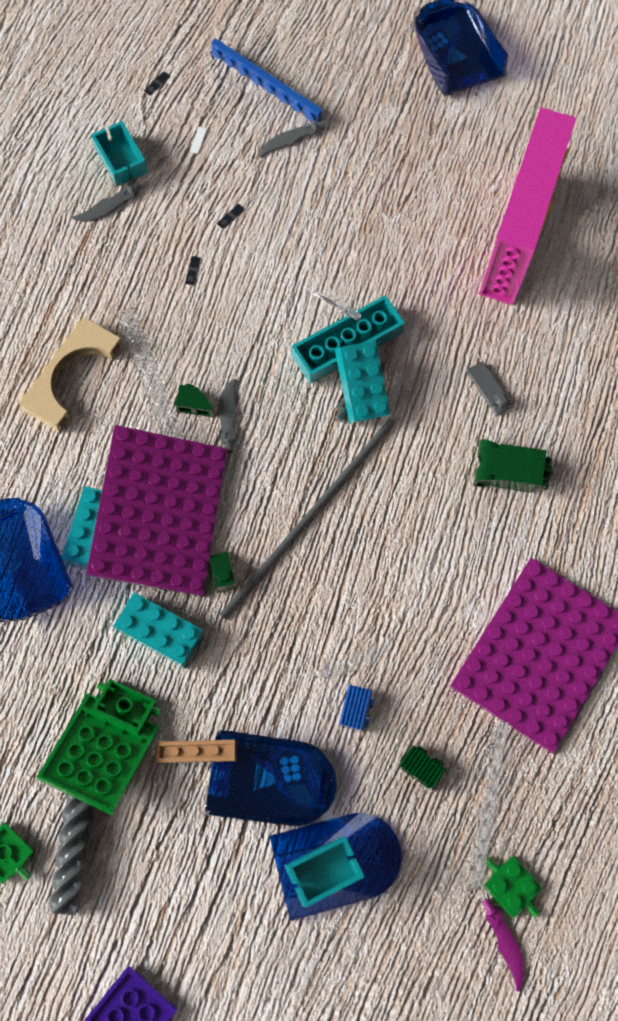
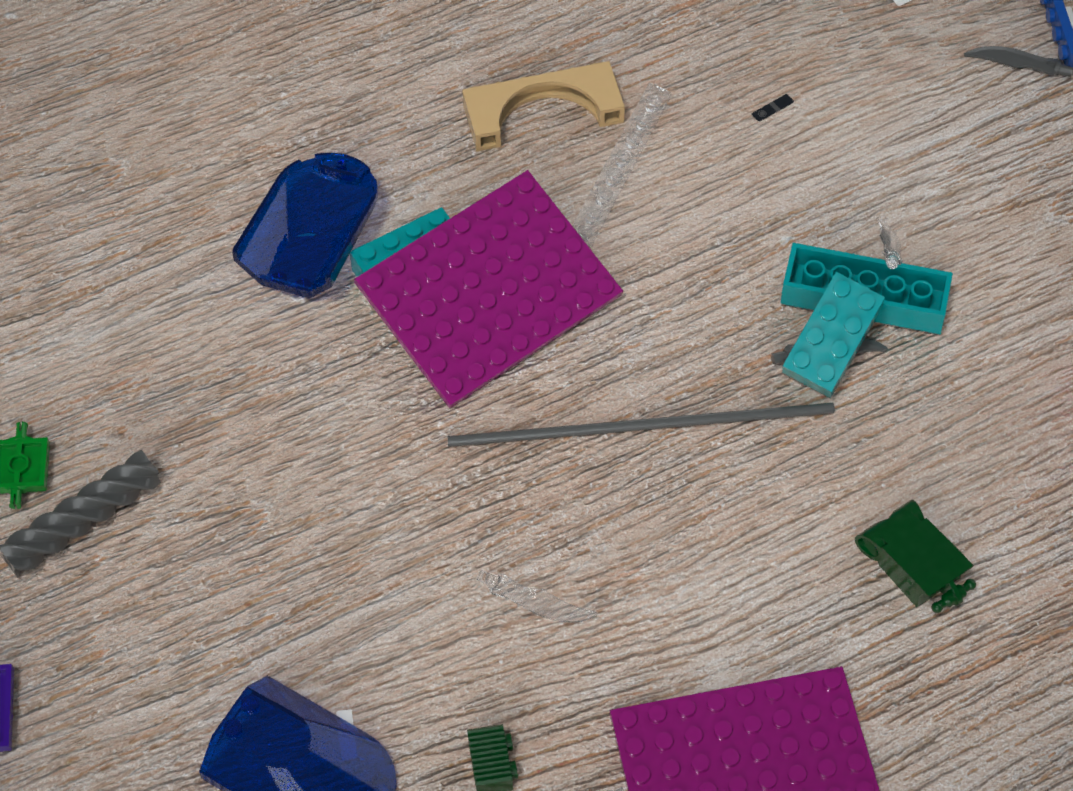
camera: 50 degrees right, 15 degrees down
green plate [36,679,162,815] -> none
teal brick [113,592,204,668] -> none
medium nougat plate [155,740,237,763] -> none
dark green slope [175,384,214,418] -> none
clear blue windscreen [204,730,337,827] -> none
dark green slope [209,551,236,593] -> none
black sticker [217,204,244,229] -> none
dark grey sword [219,379,237,453] -> none
teal piece [284,836,364,908] -> none
blue brick [338,685,375,732] -> none
dark grey hinge [466,361,512,416] -> none

